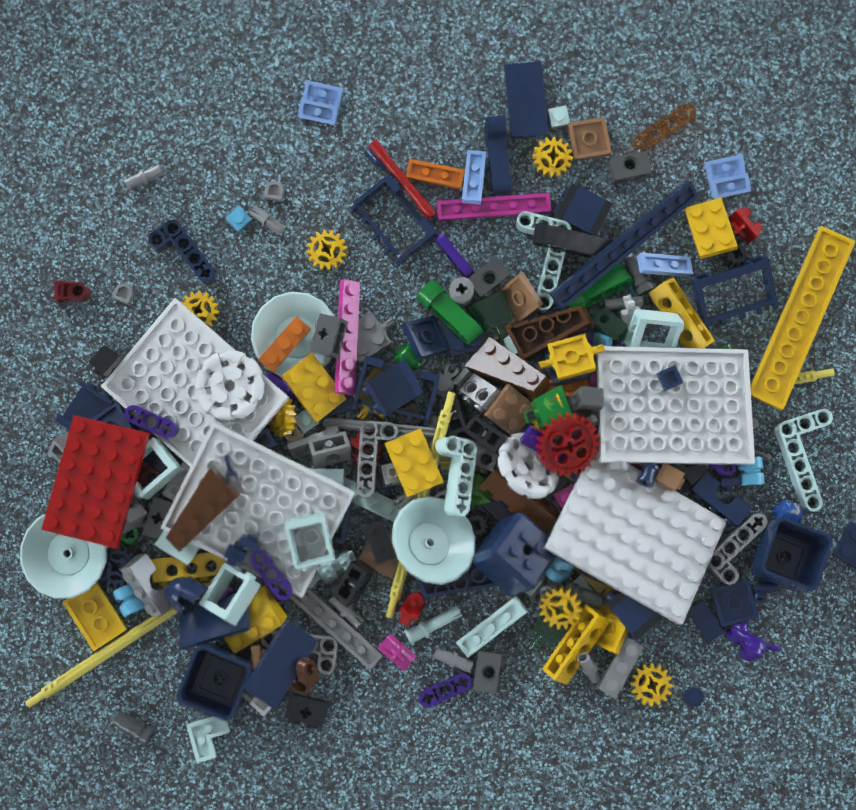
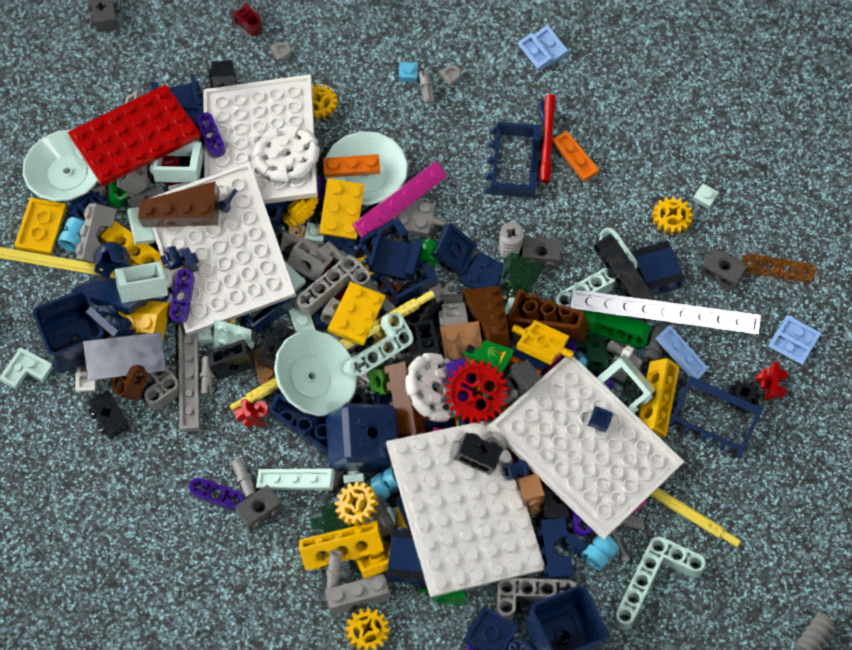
camera: 50 degrees right, 20 degrees down
dark blue beam [148,219,217,285] -> none
light aqua window [284,511,335,571] -> none
yellow gear [306,229,347,271] -> none
dark grey brick [310,313,348,359] -> none
dark pink hips [377,633,417,671] -> none
light aqua pin [404,605,462,646] -> none
green beam [416,280,483,345] -> none
dark purple beam [433,232,474,279] -> none
dark pink plate [437,193,551,221] -> none
light blue plate [462,150,486,205] -> none
dark blue beam [485,115,512,195] -> none
medium nougat plate [498,272,543,323] -> none
dark blue tile [504,61,549,139] -> none
medium nougat plate [567,117,612,161] -> none
yellow plate [684,198,738,259] -> none
dark blue tile [688,599,724,643] -> none
yellow plate [750,226,856,411] -> none
blue head [772,500,803,523] -> none
none -> dark blue plate [86,305,137,337]
none -> black brick [453,432,503,475]

